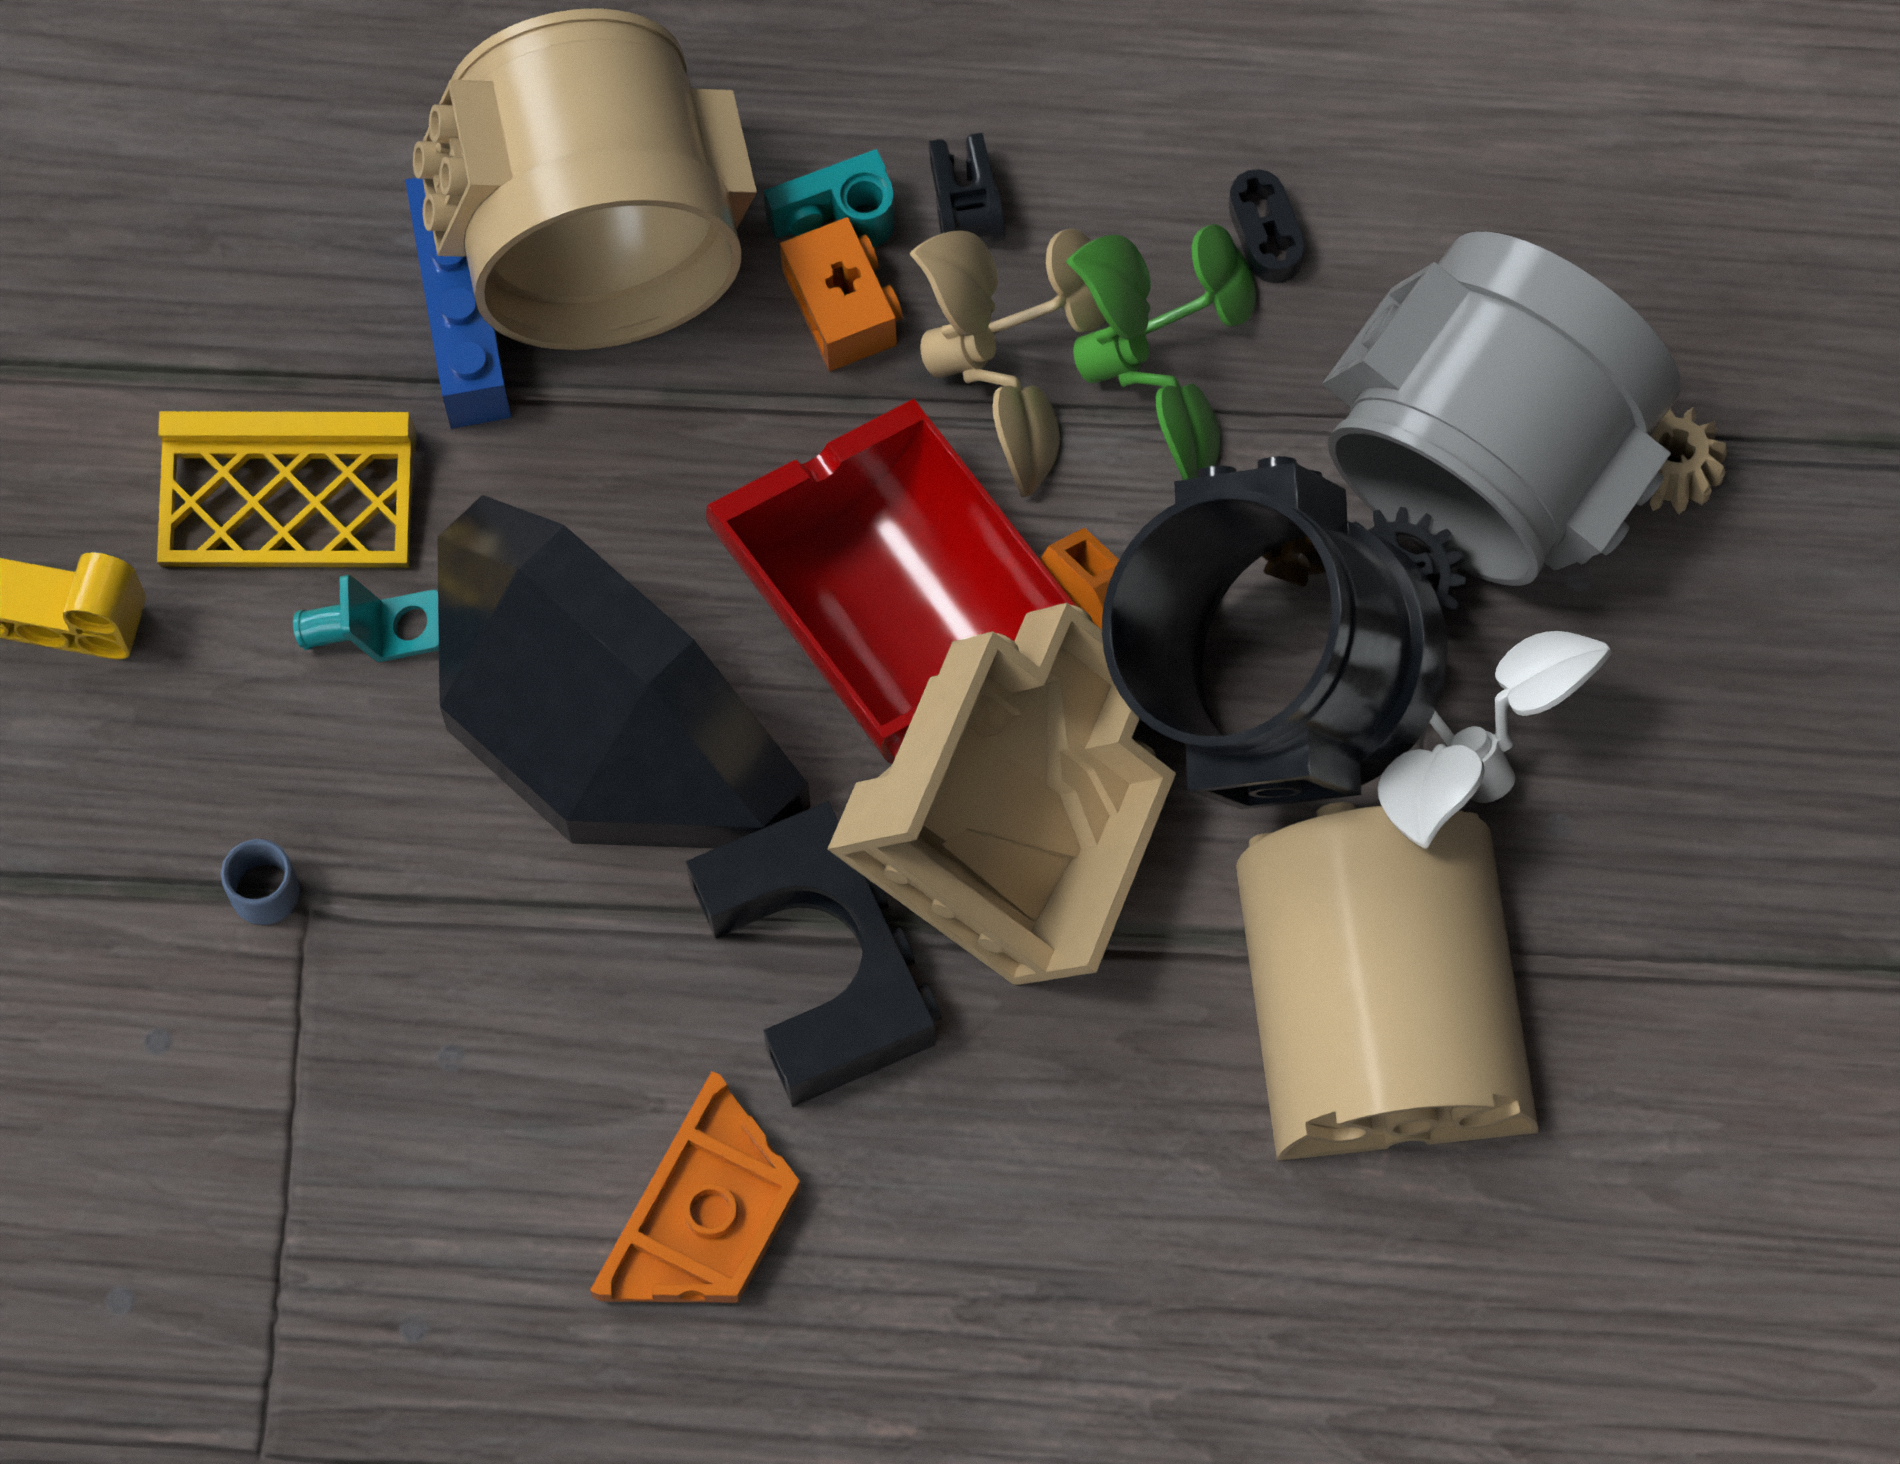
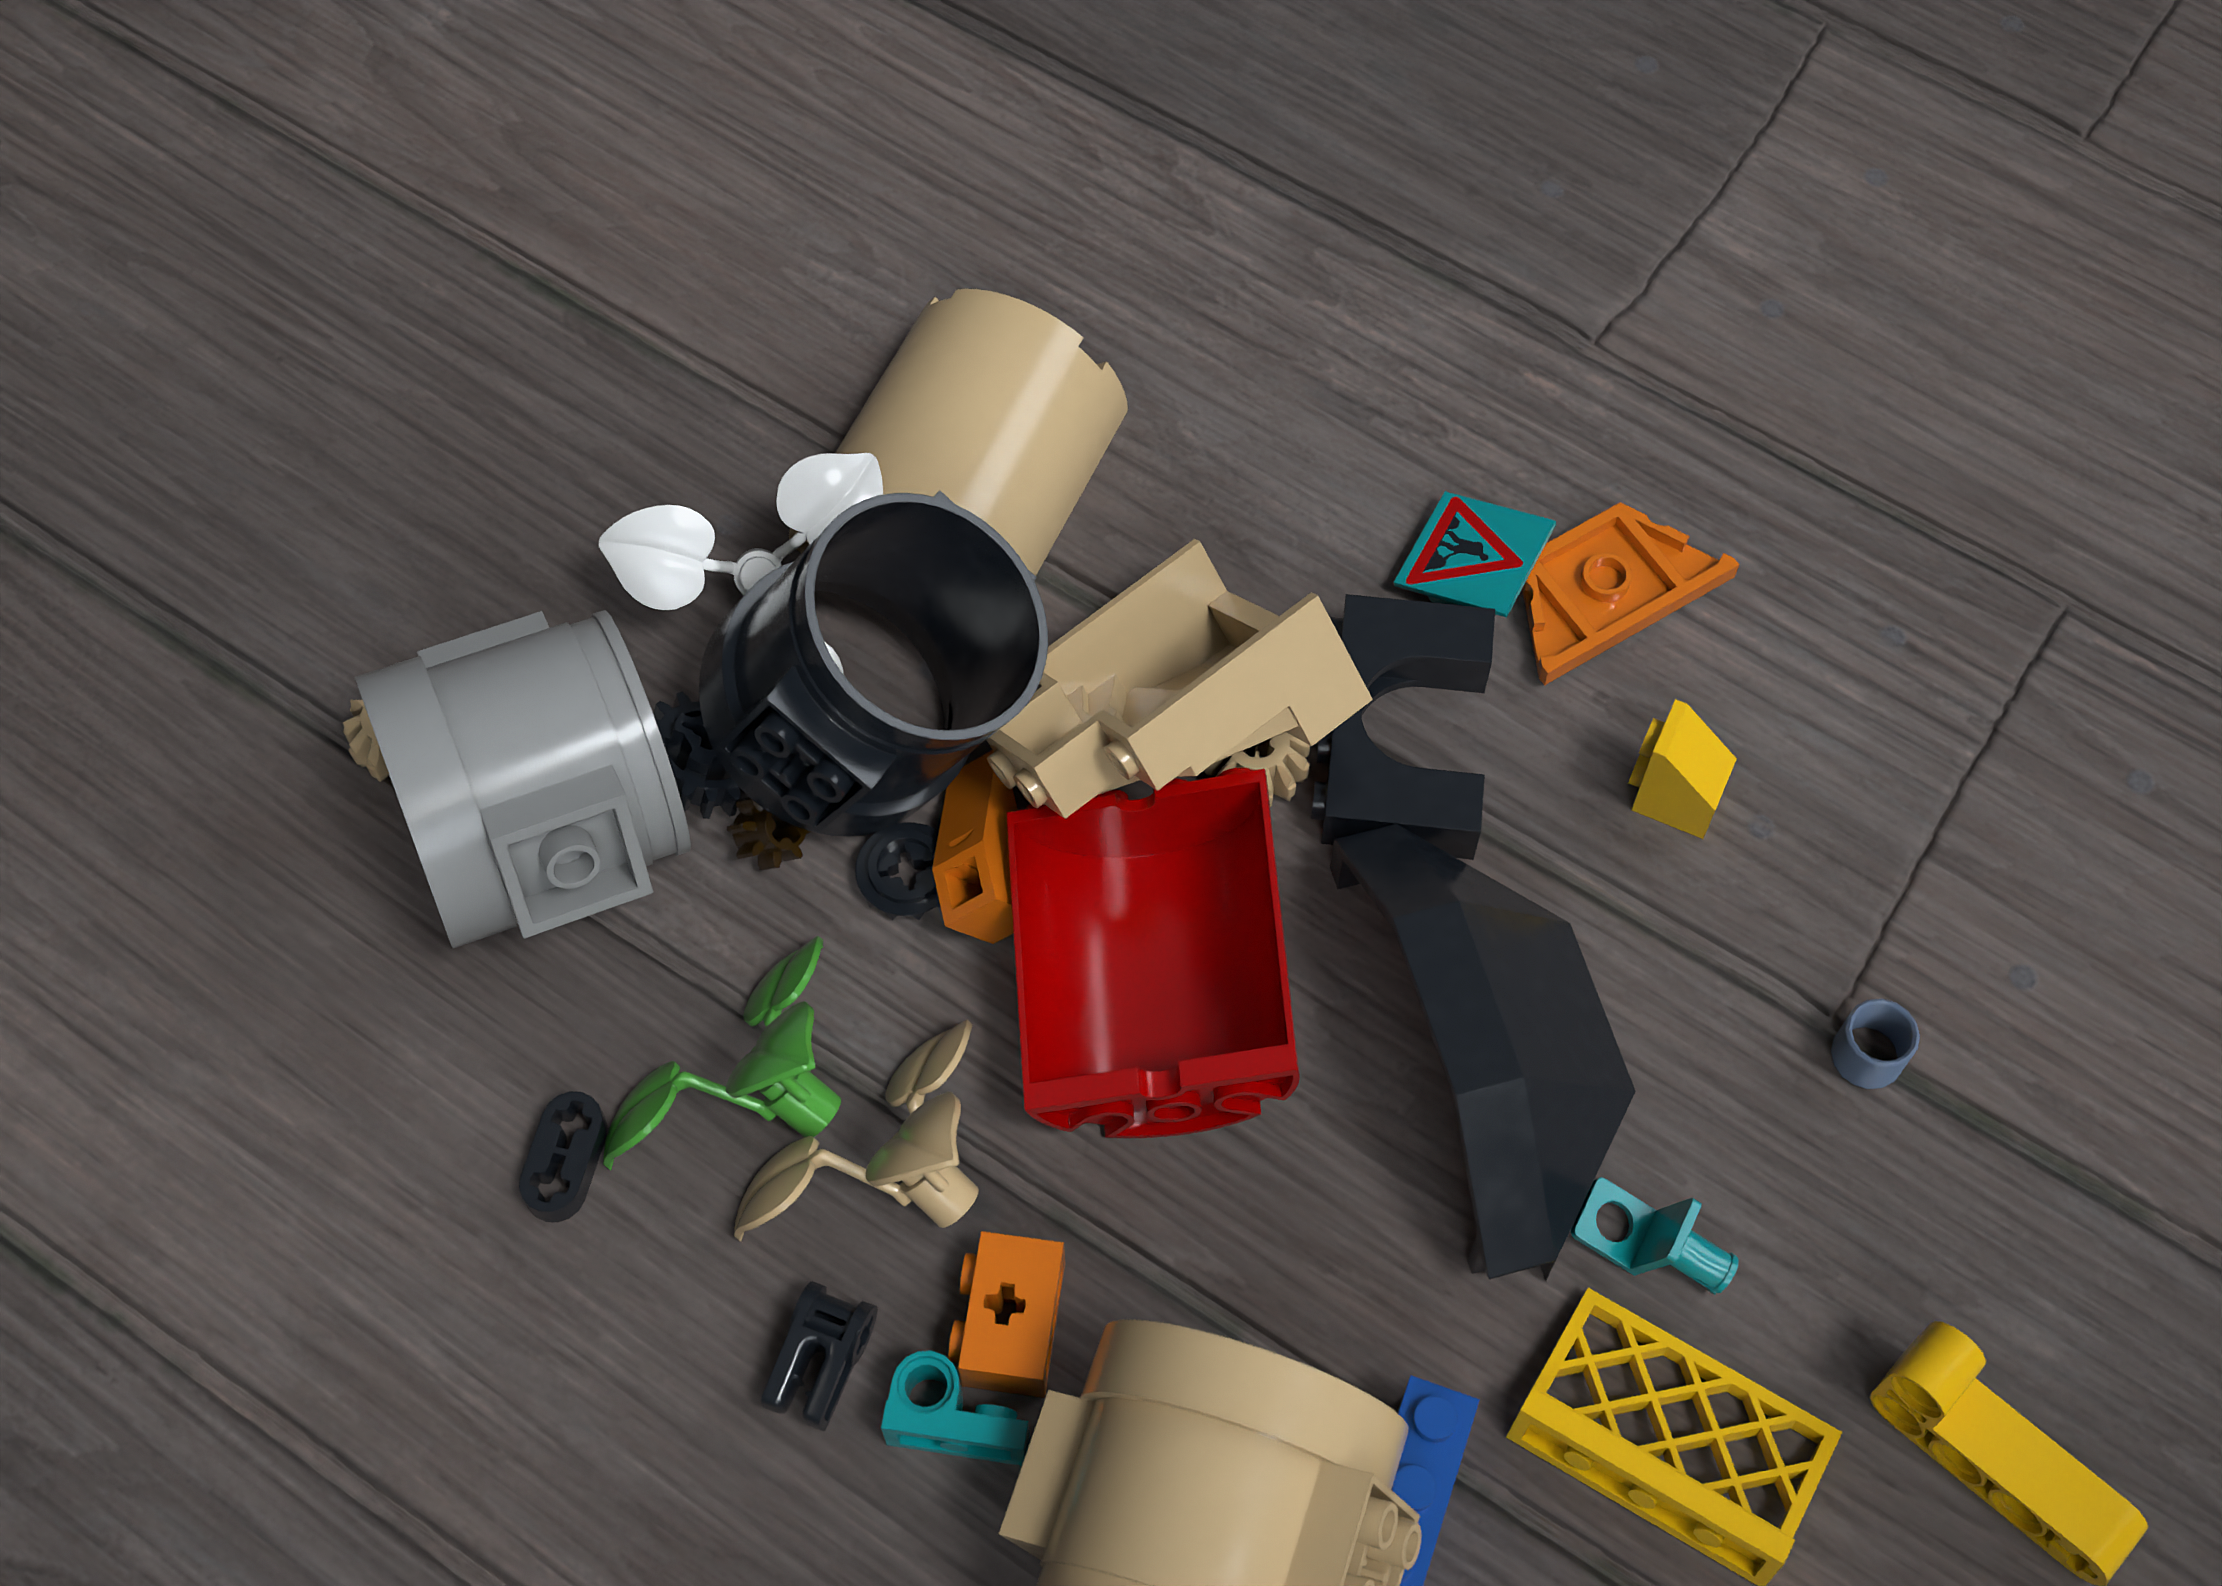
camera: 150 degrees left, 5 degrees down
none -> teal piece [1394,491,1556,618]
none -> yellow slope [1628,699,1737,839]

